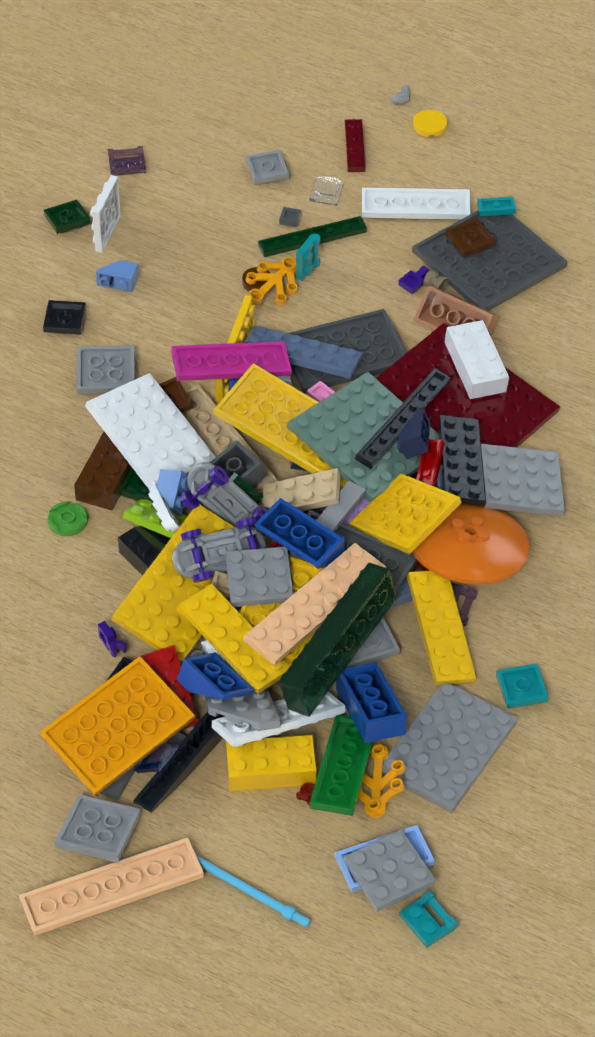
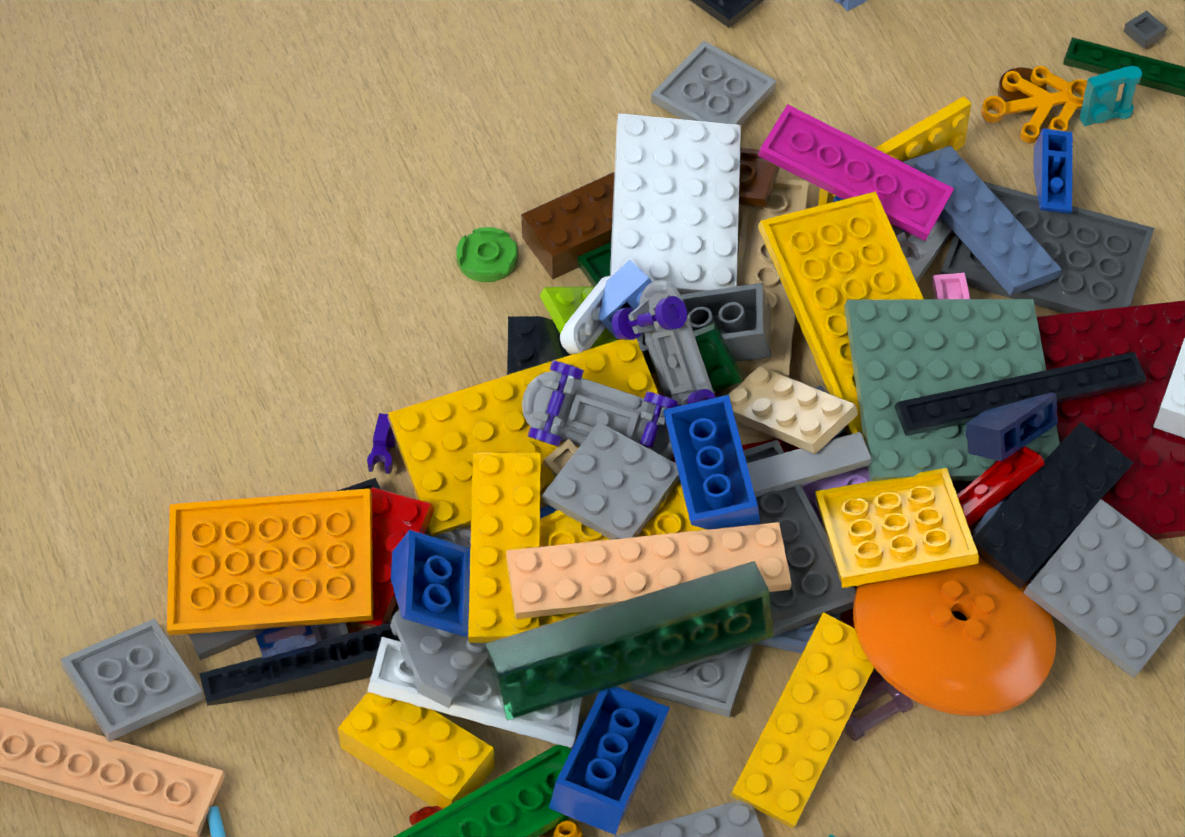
camera: 40 degrees right, 5 degrees up
none -> blue slope [1033,128,1073,214]

